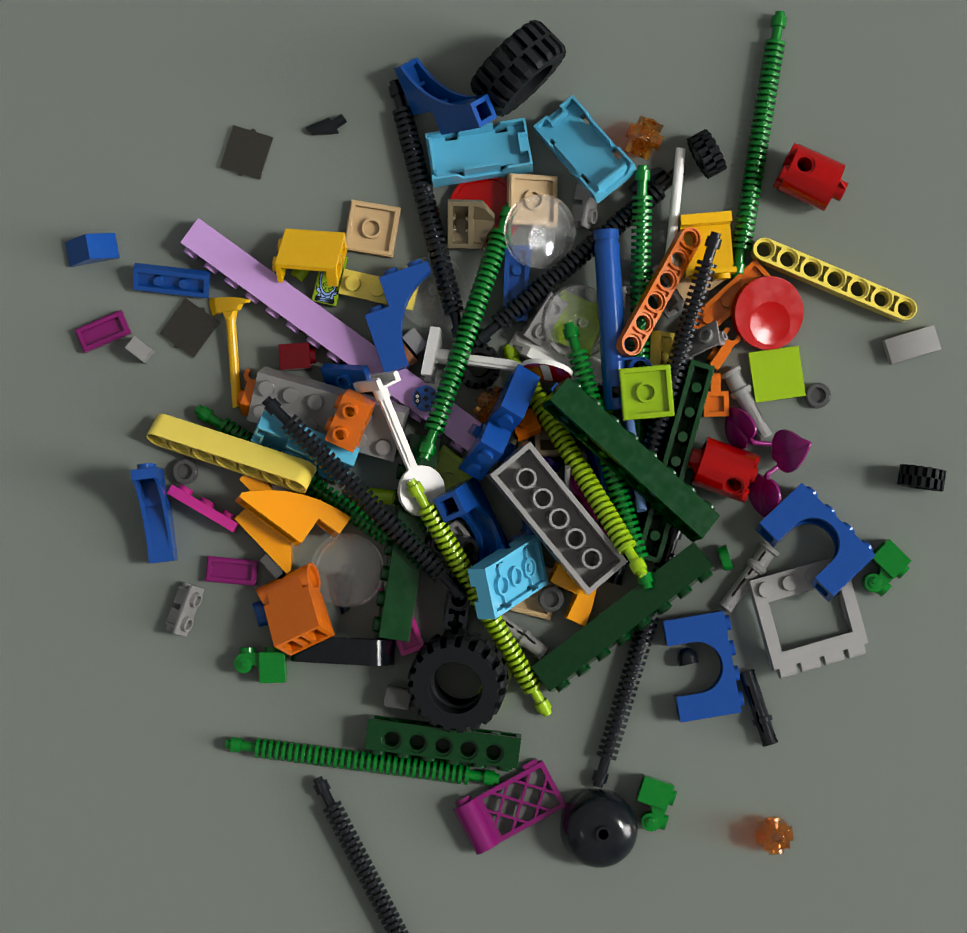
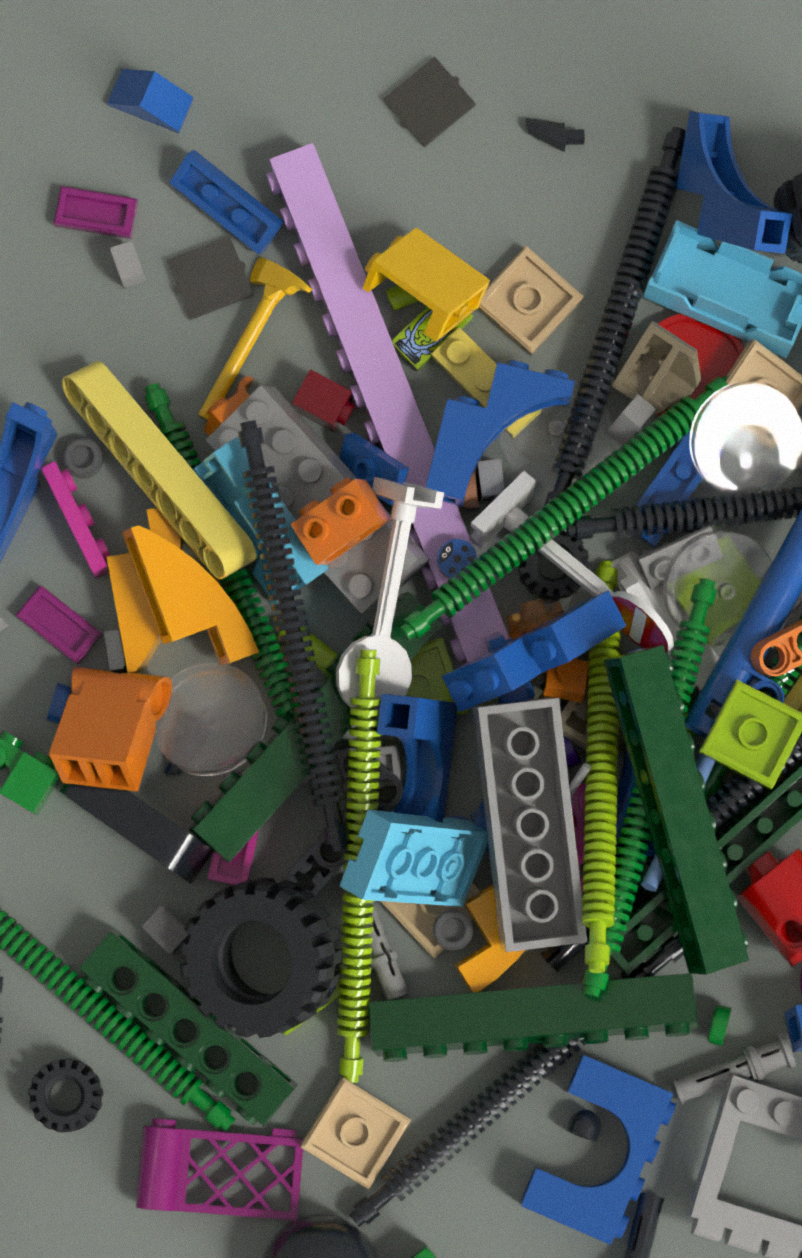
camera: 30 degrees right, 5 degrees down
none -> black tyre [28,1059,103,1133]
none -> tan tile [299,1077,411,1189]
none -> light grey piece [606,394,656,445]

